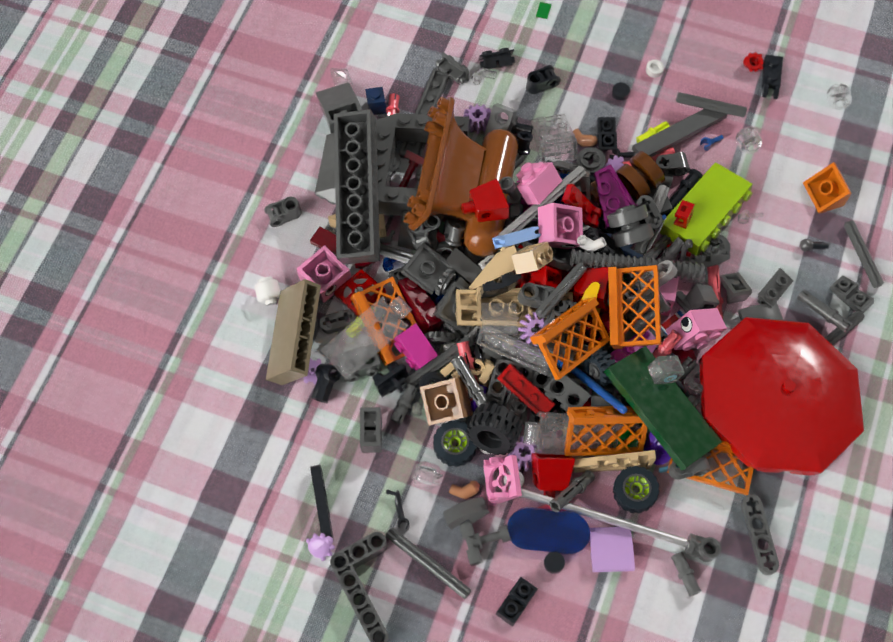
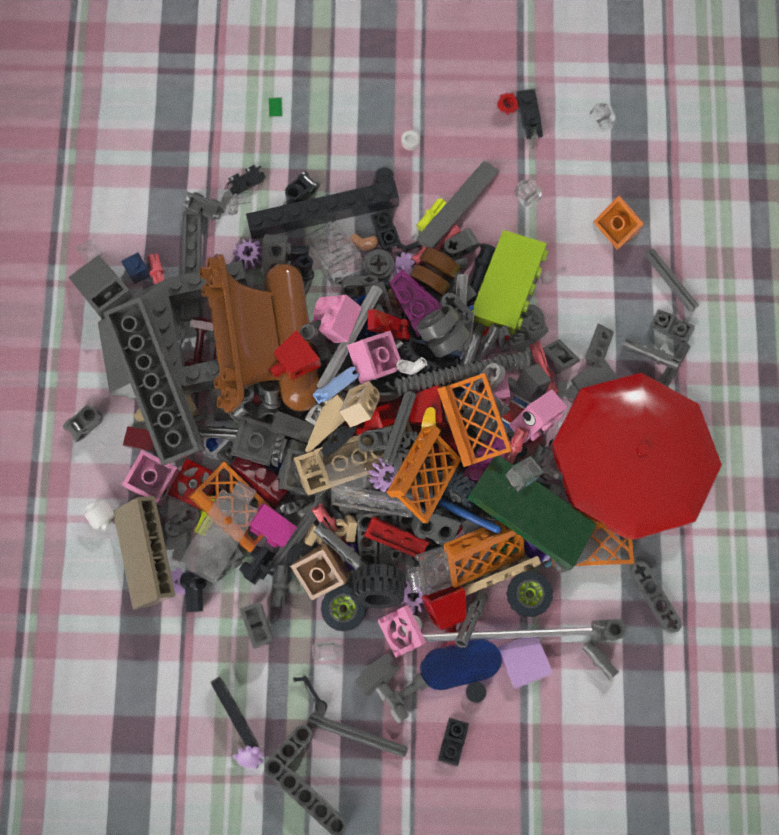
camera: 25 degrees left, 10 degrees up
nougat arm [449,480,480,499] -> none
red piece [674,200,695,229] -> none
dark grey axle [676,92,747,117] -> none
blue hand [700,135,724,151] -> none
piece [799,239,829,252] -> none
none -> black brick [246,180,399,239]

